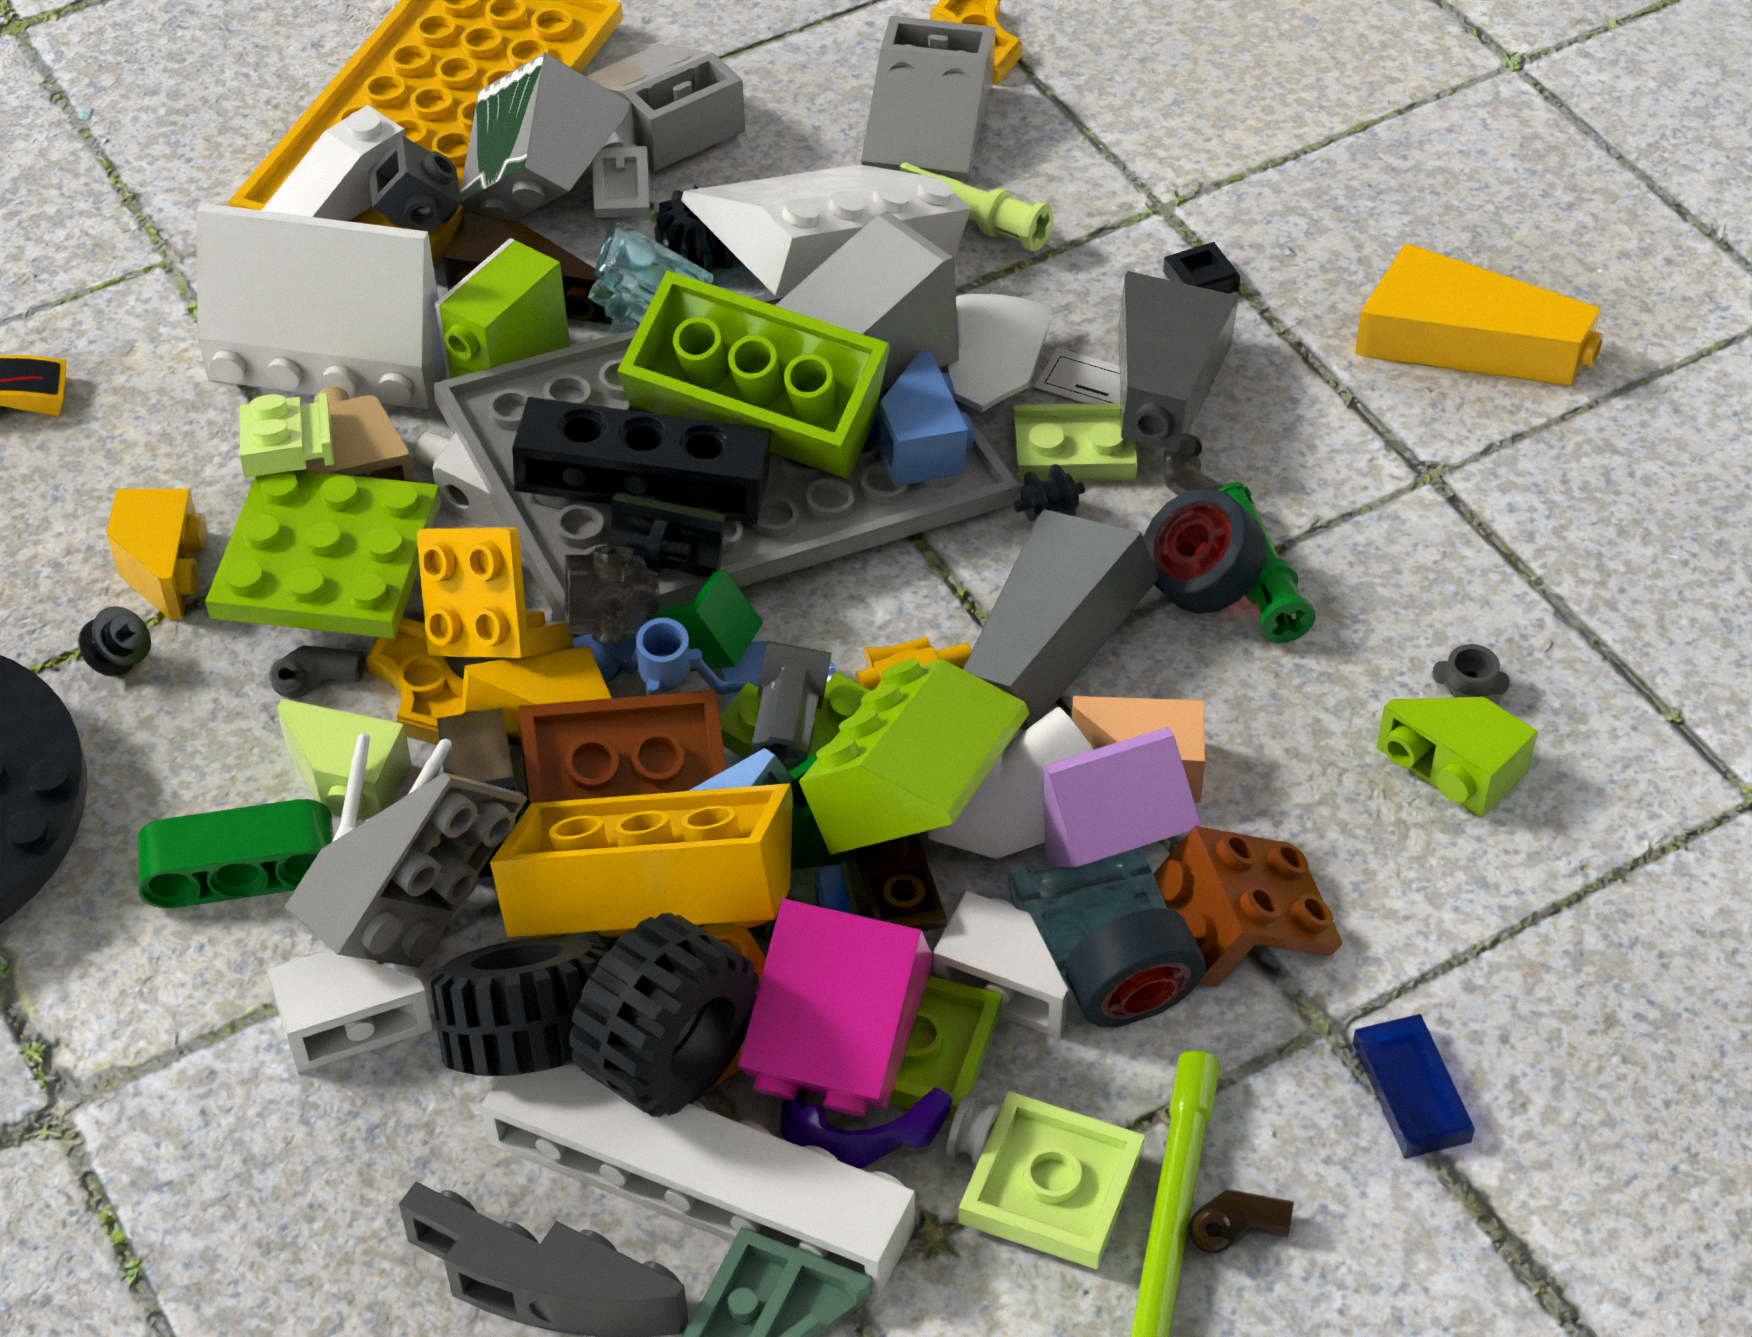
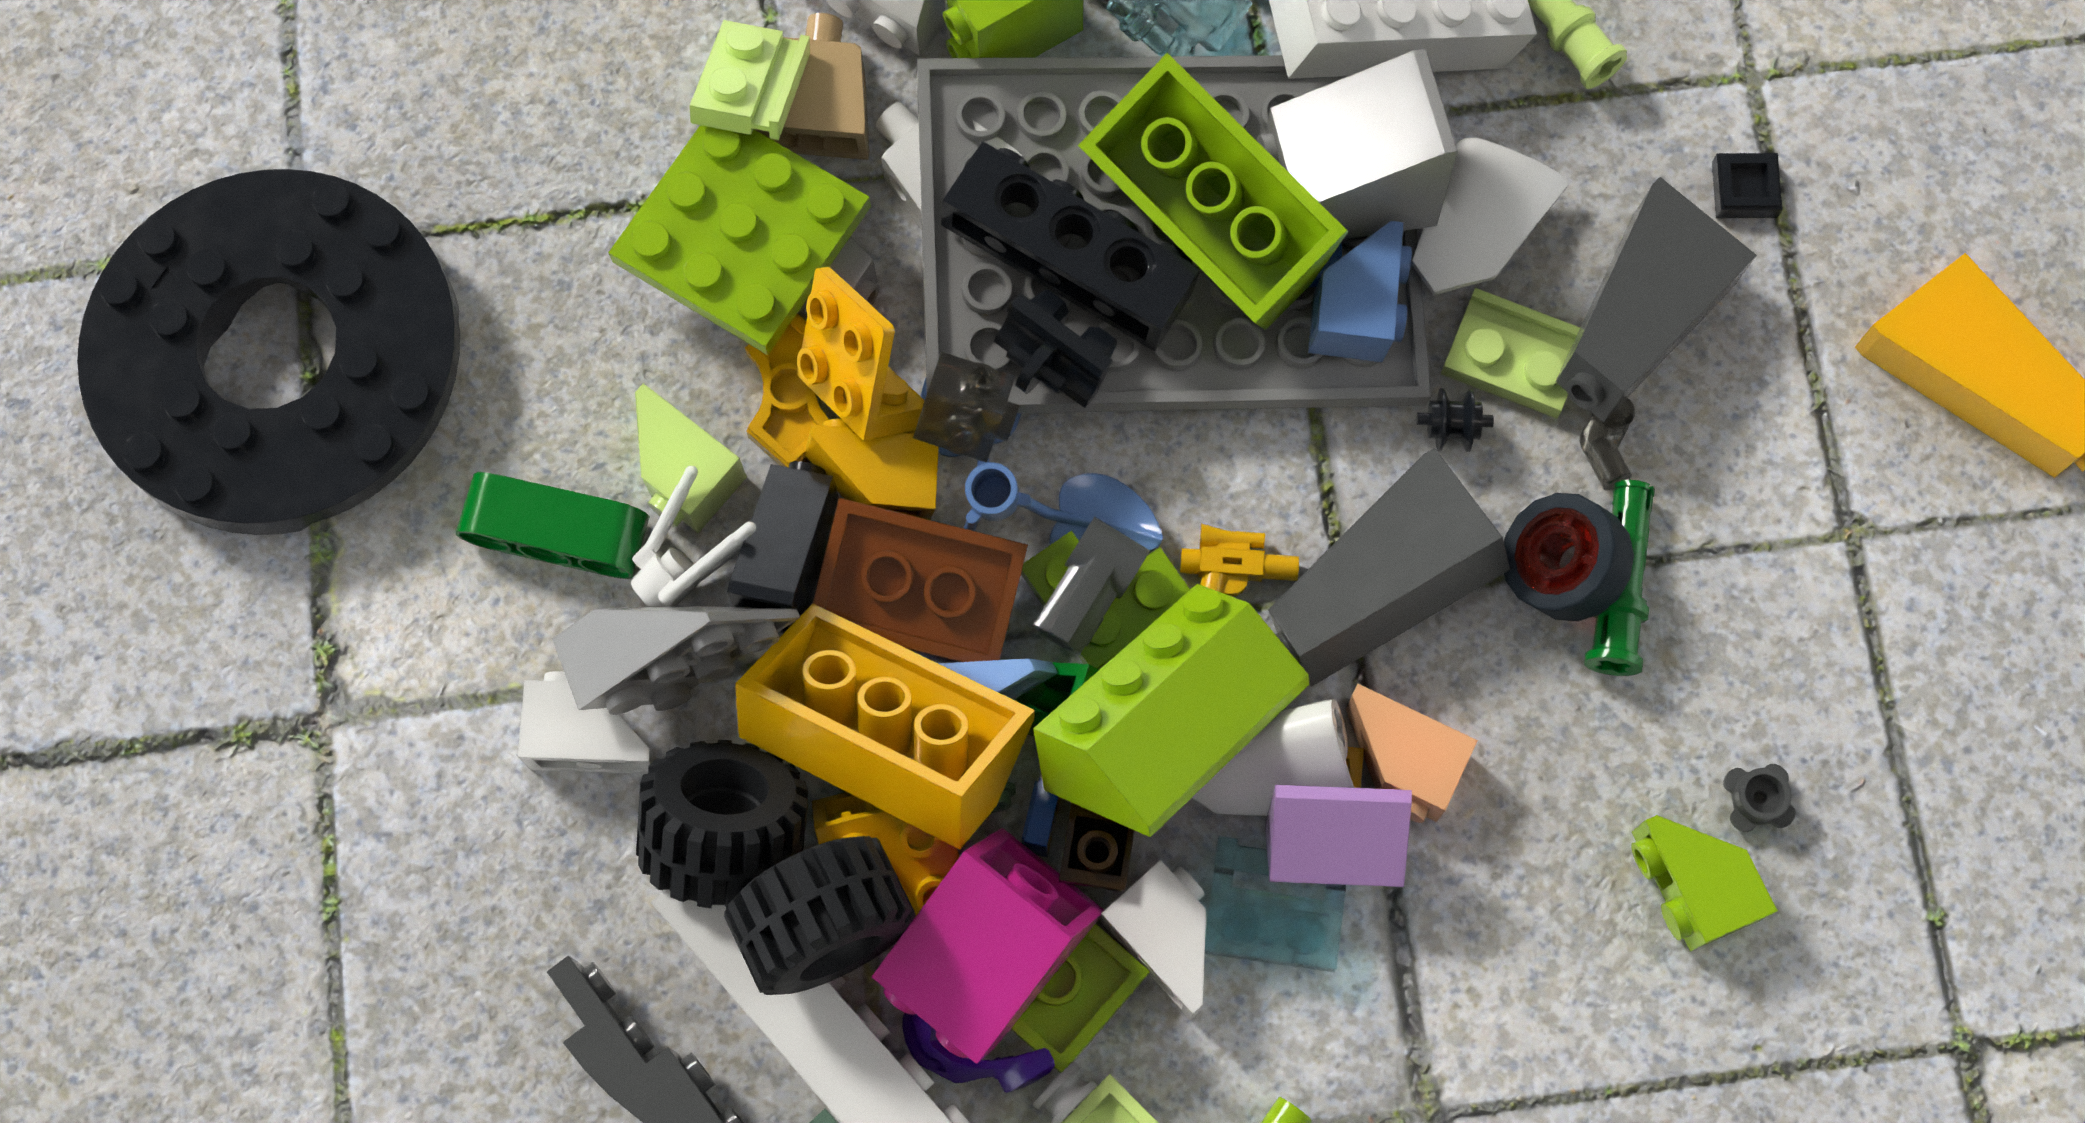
camera: 25 degrees right, 25 degrees up
black wheel [78,606,151,677] -> none
yellow slope [106,488,207,621] -> none
dark grey arm [269,645,364,697] -> none
green panel [652,570,763,672] -> none
white sticker [1033,347,1120,403] -> none
black wheel [1064,908,1206,1028] -> none
dark orange bracket [1150,826,1342,987] -> none

